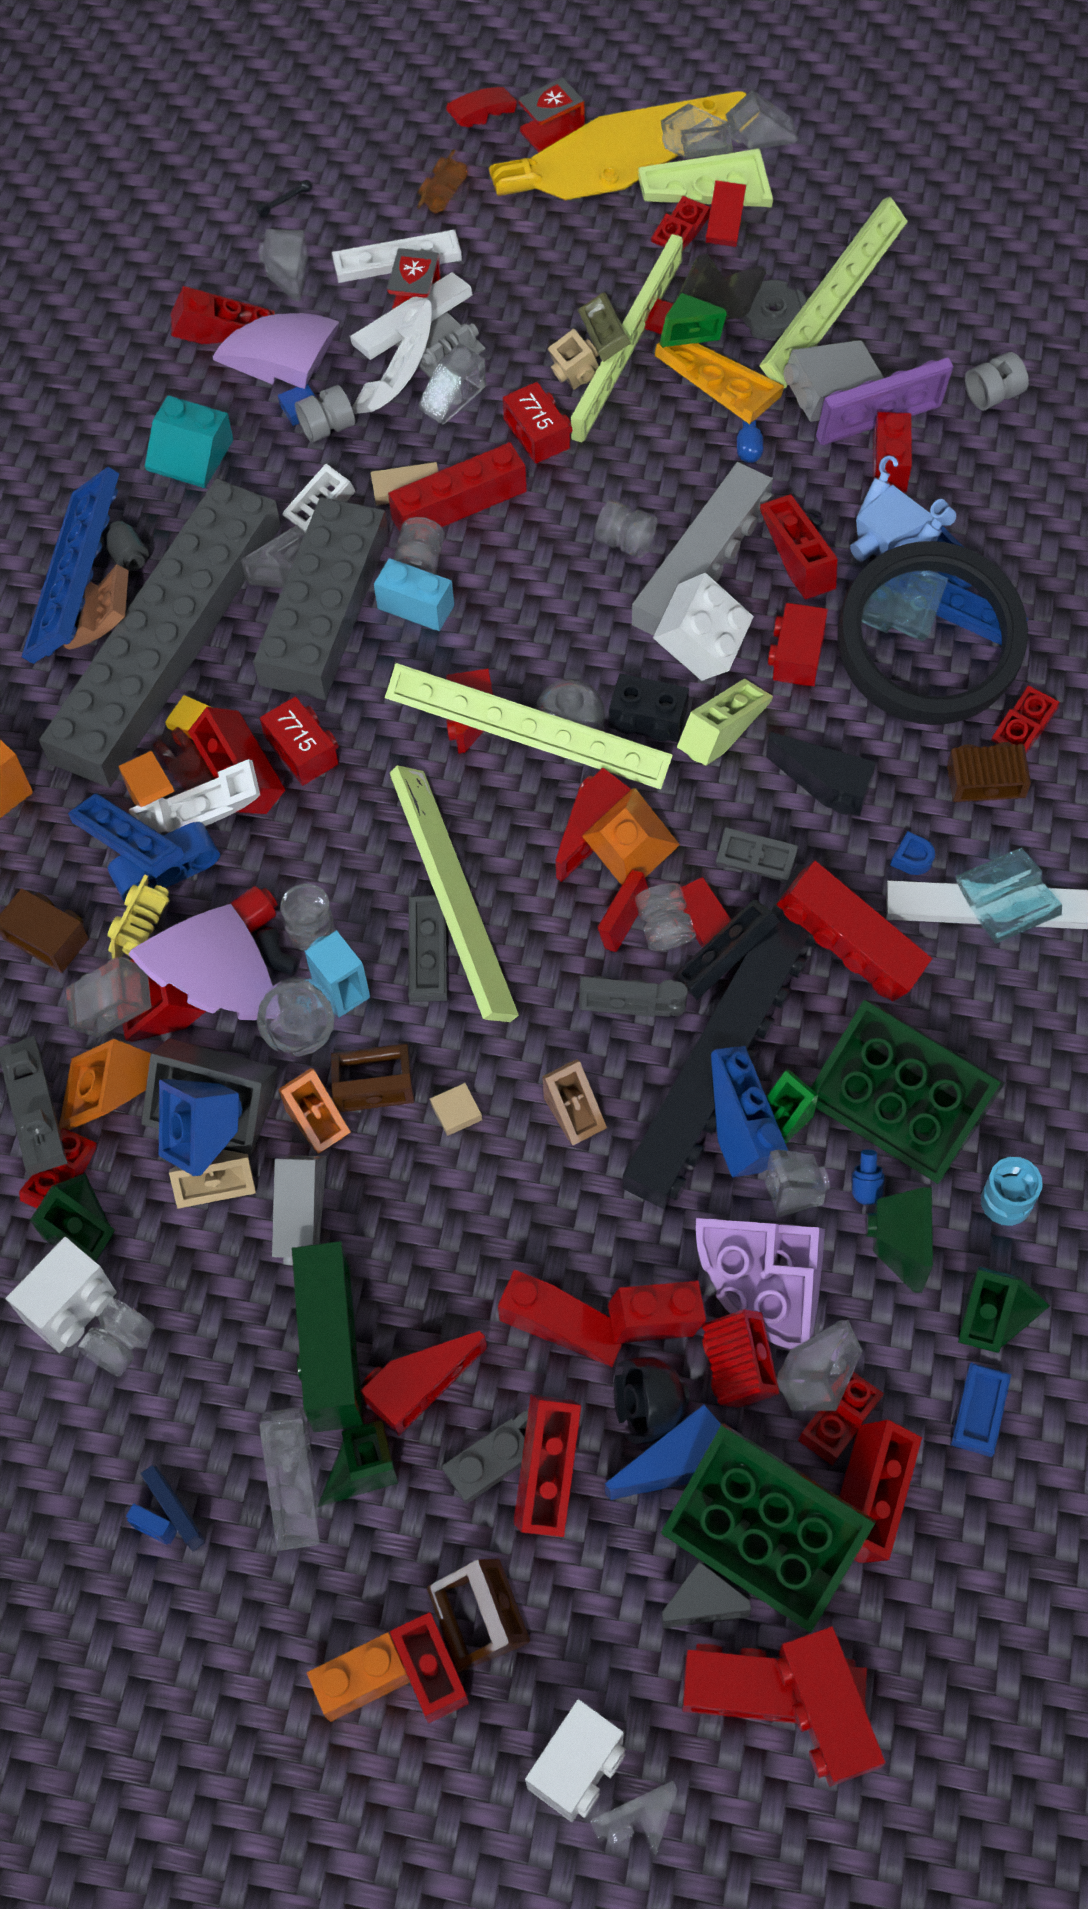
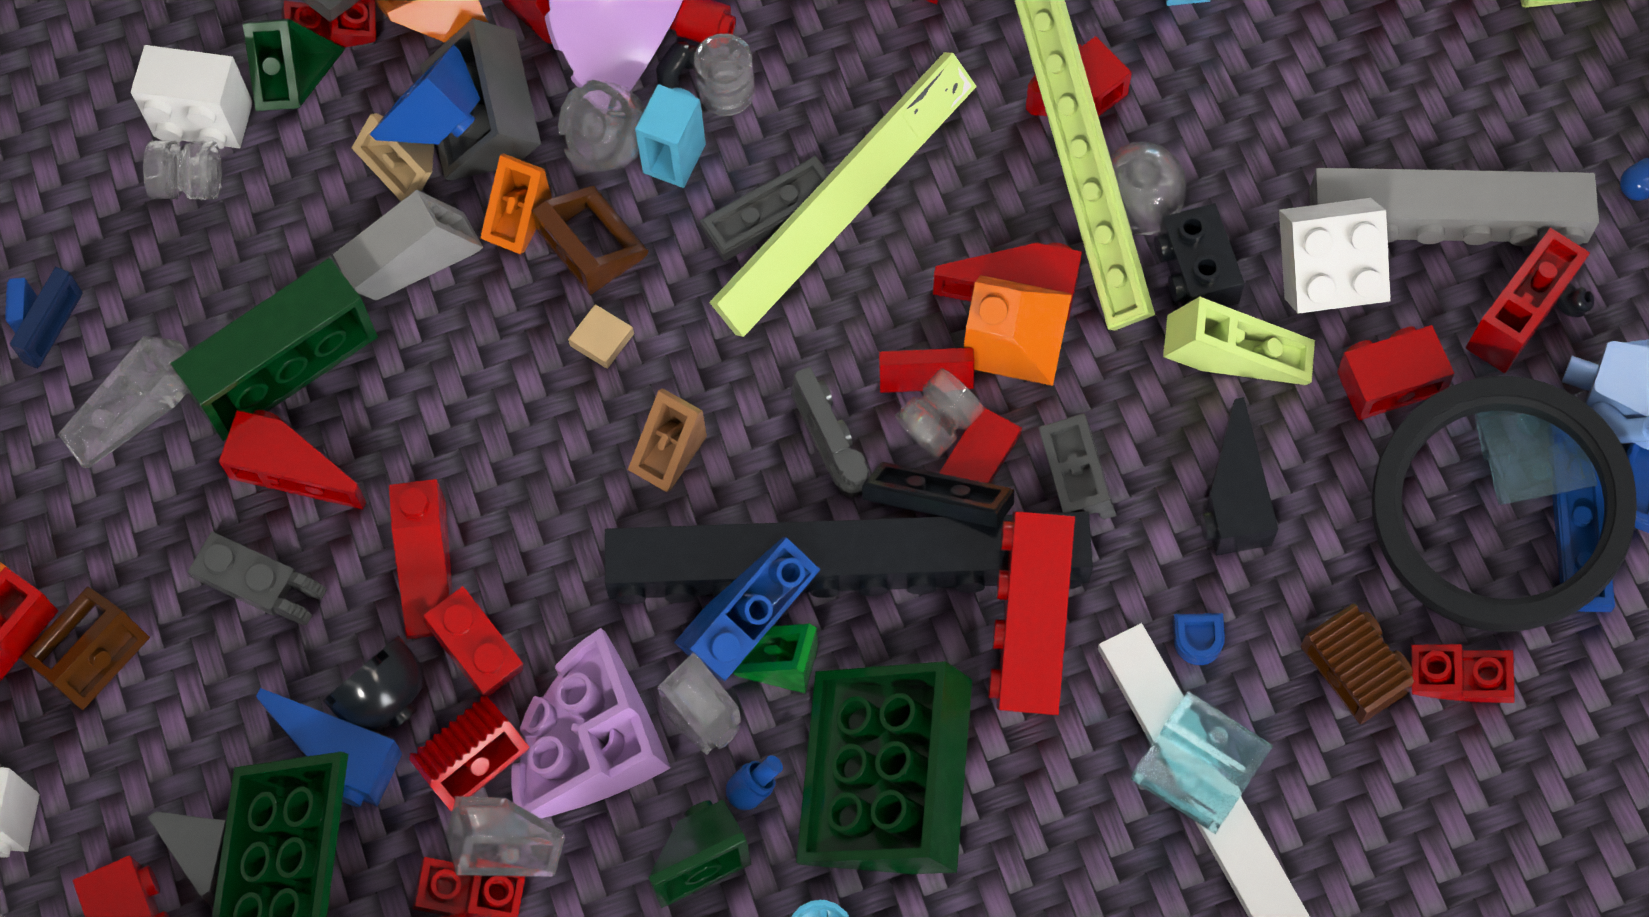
camera: 60 degrees right, 5 degrees up
dark green slope [317,1420,398,1507] -> none
red brick [513,1395,581,1537] -> none
clear wheel [595,499,657,558] -> none

